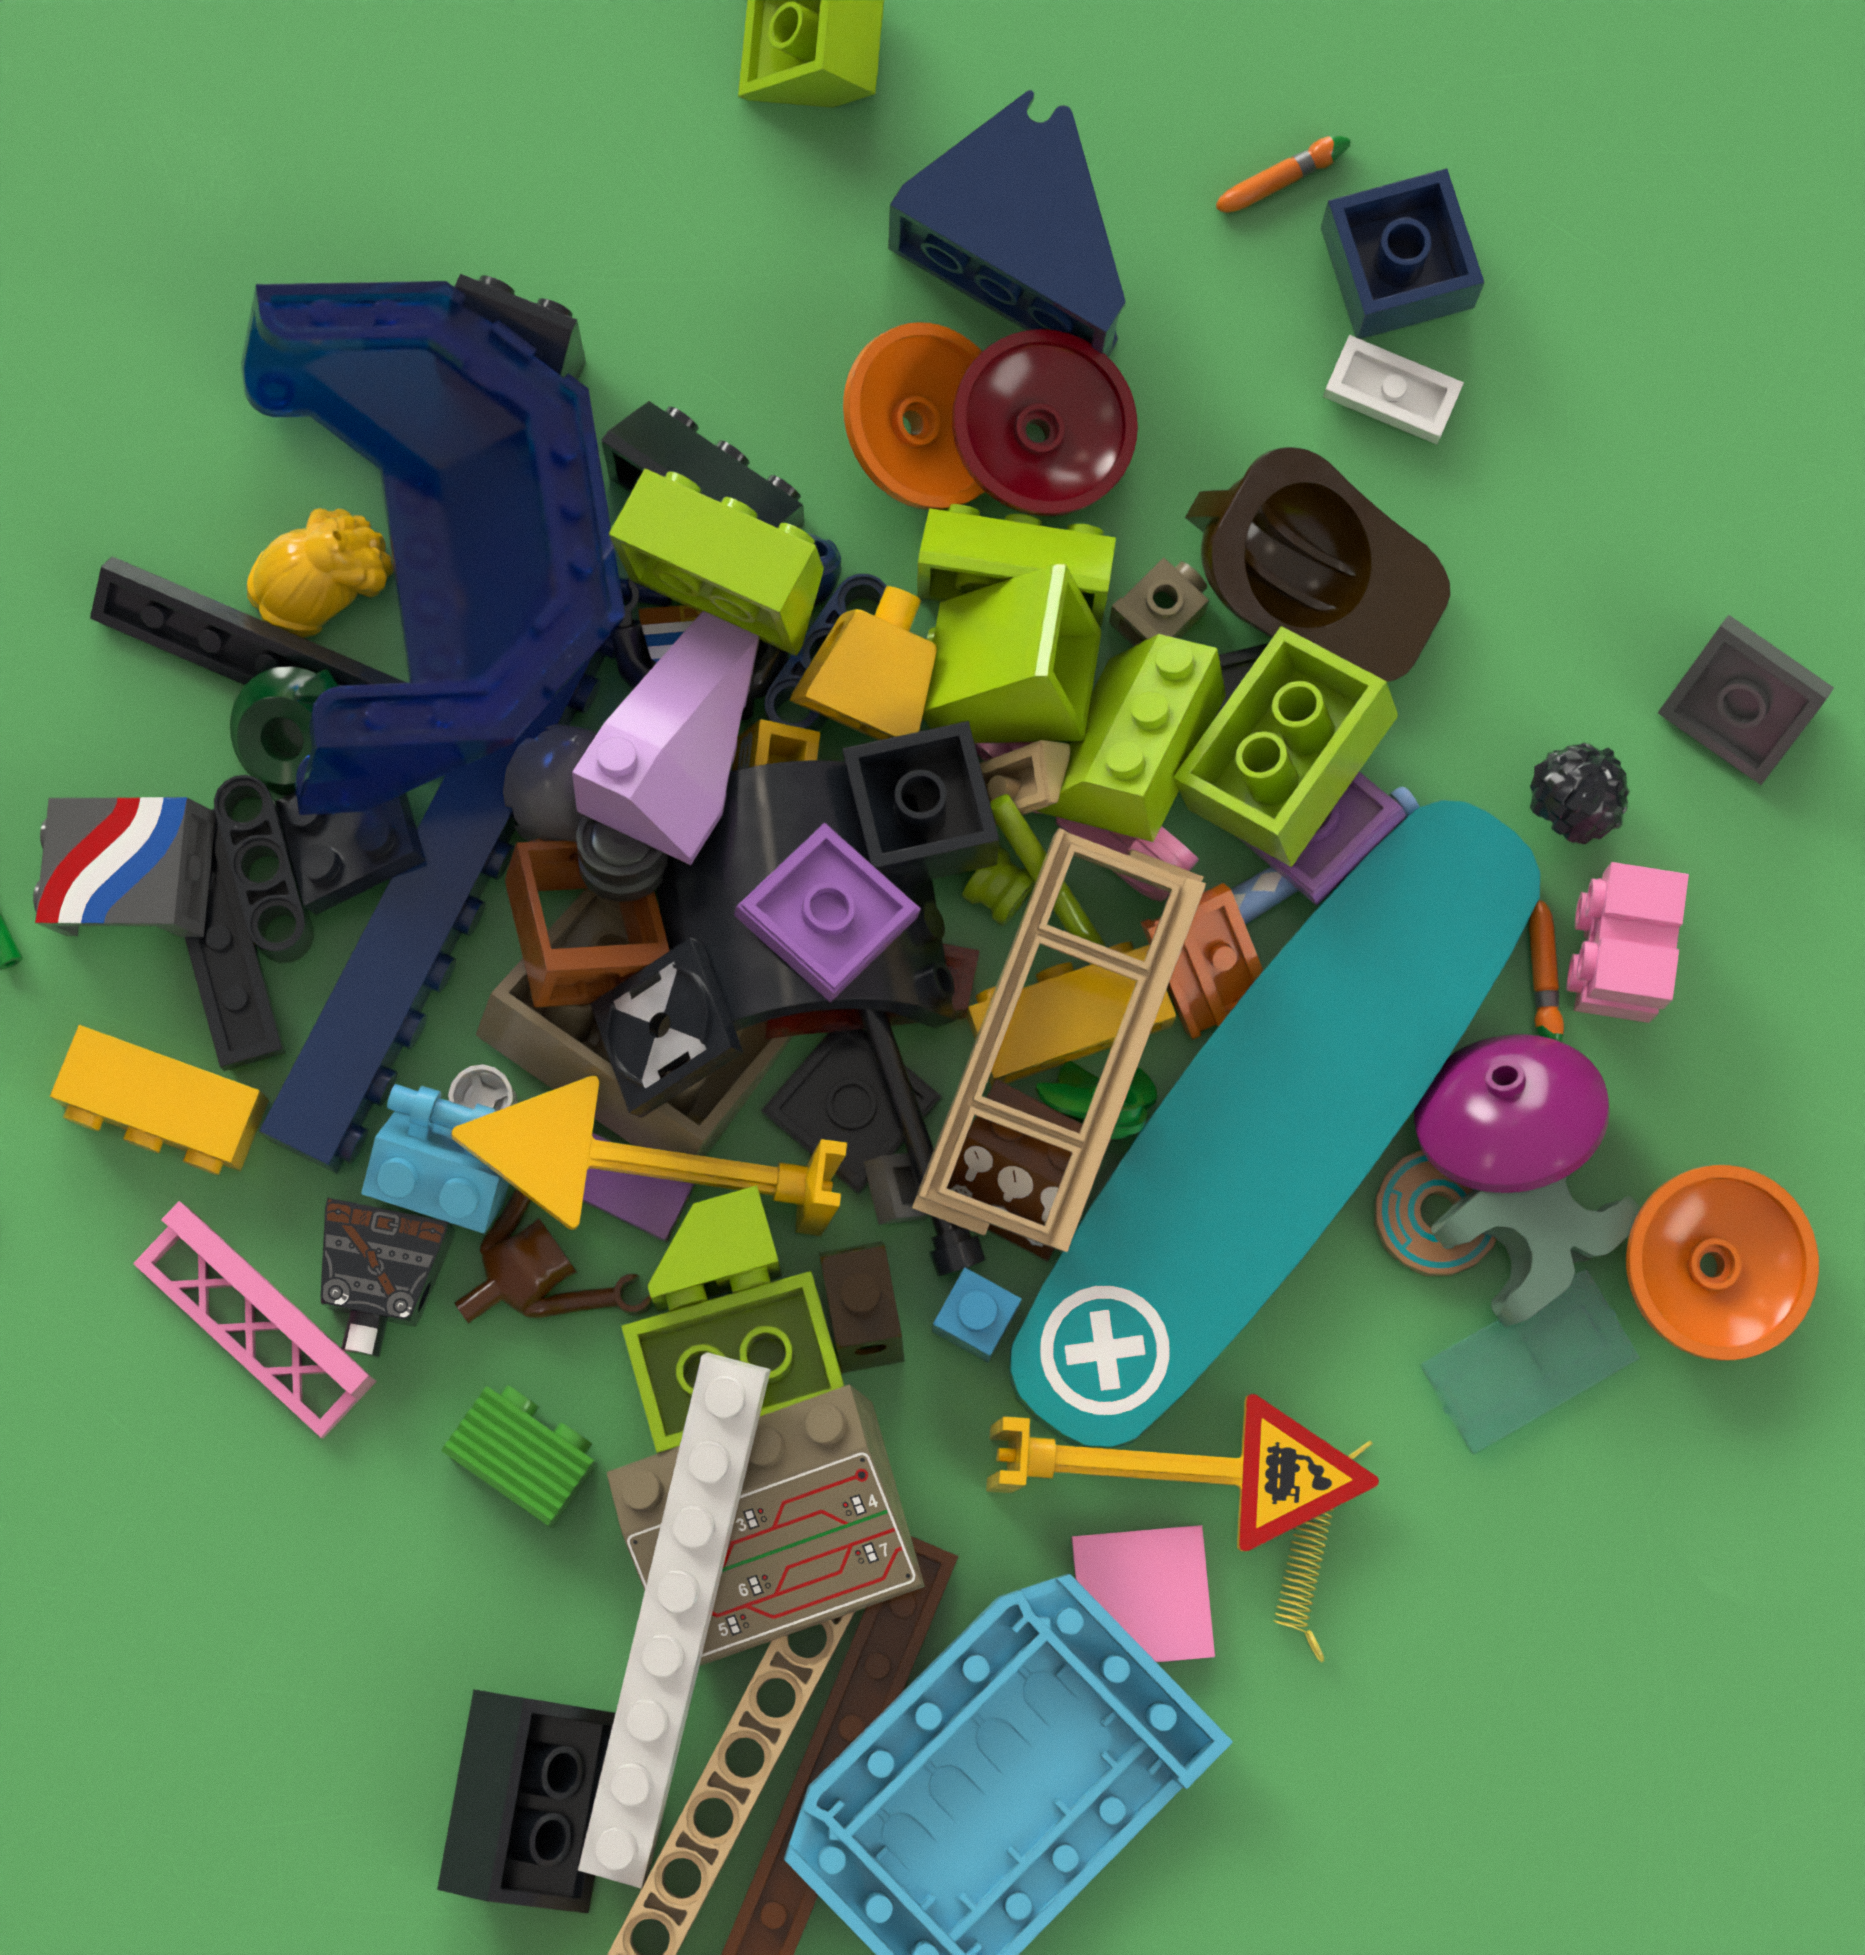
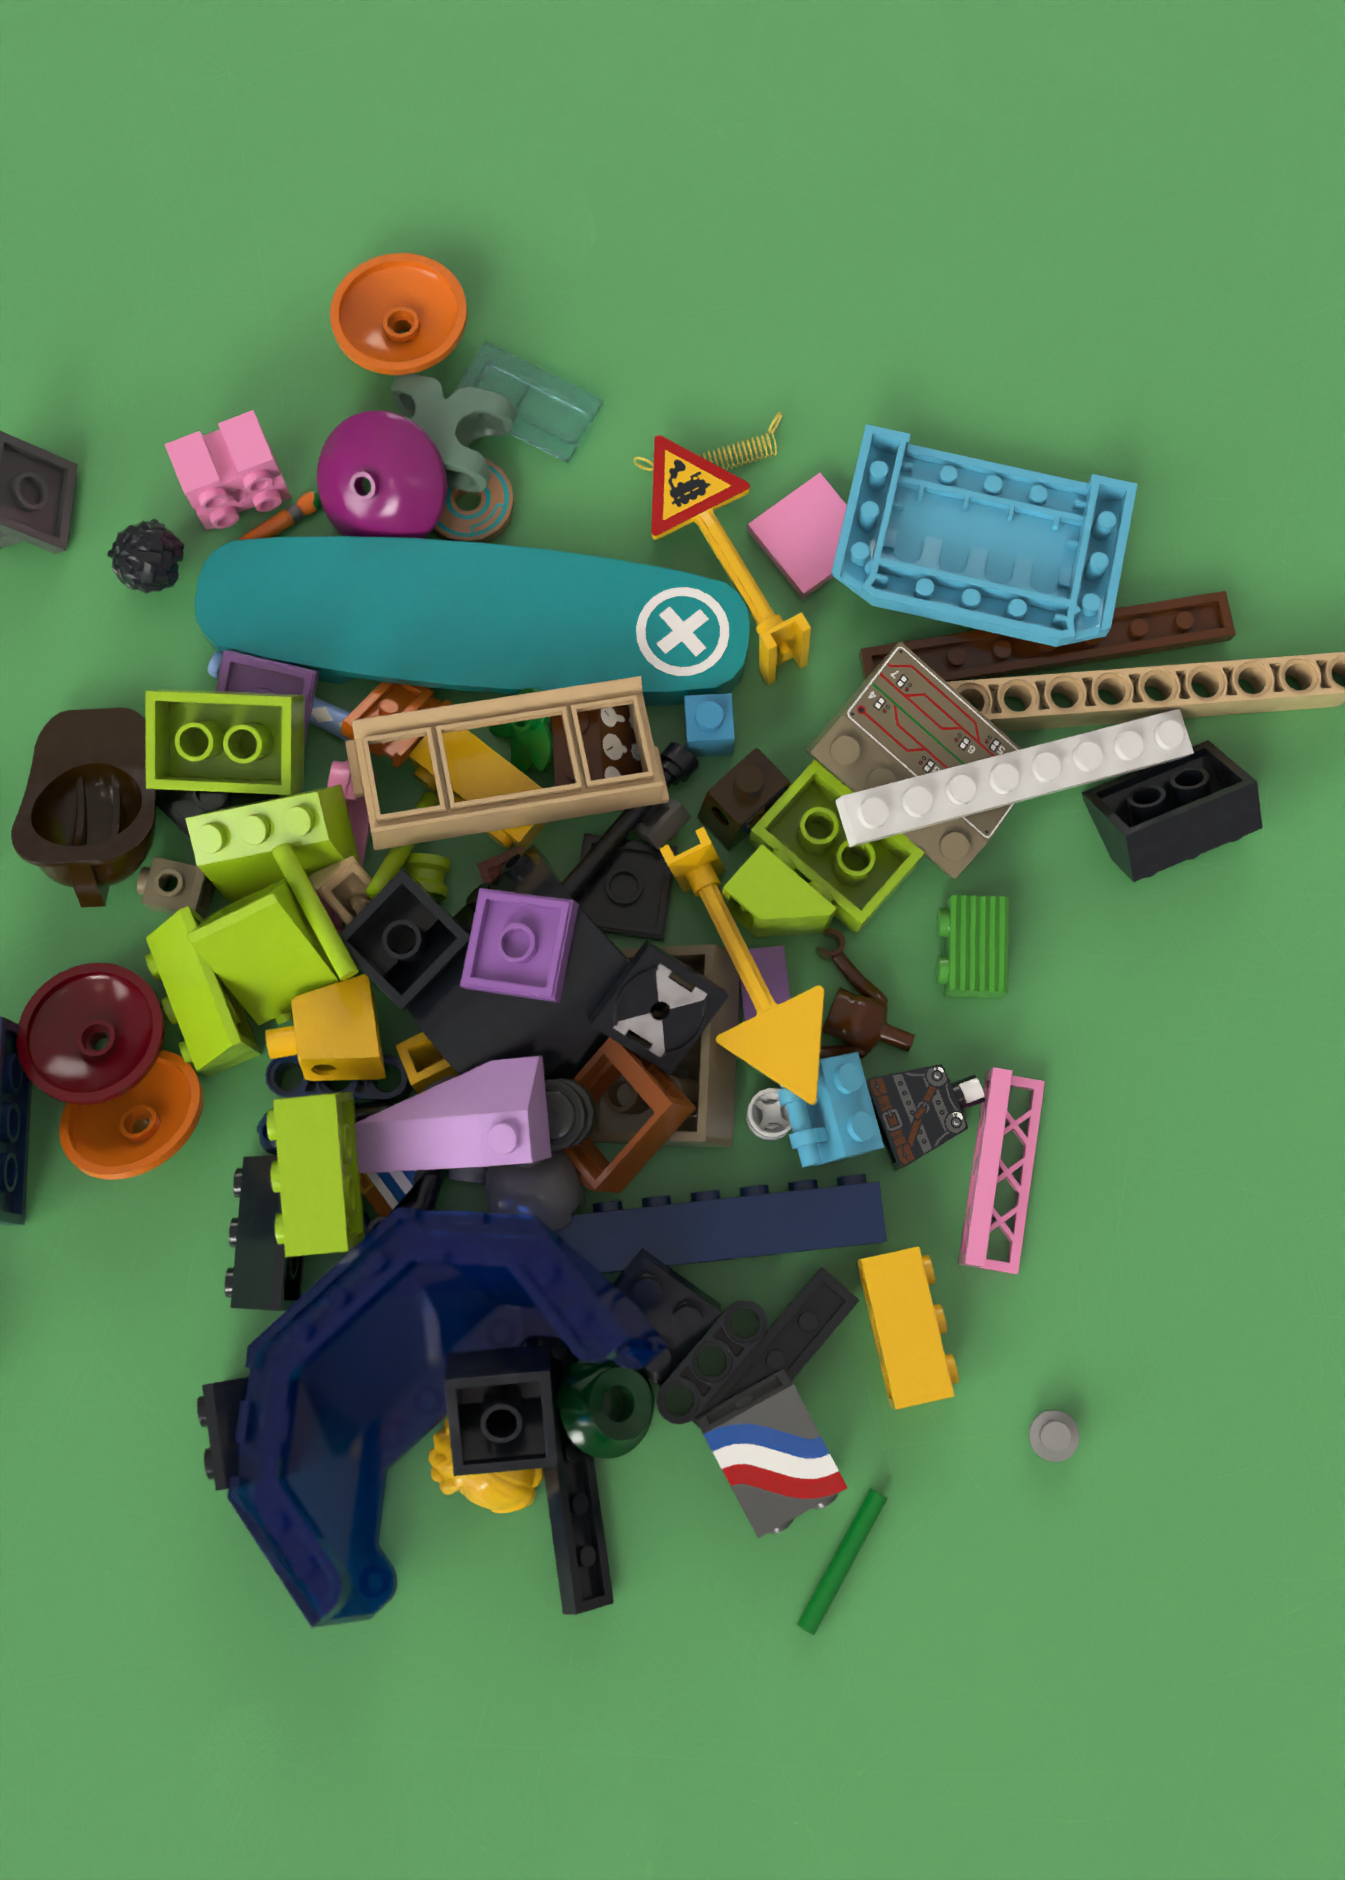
camera: 120 degrees left, 0 degrees up
none -> lime bar [271,843,358,981]
none -> black slope [444,1344,558,1476]

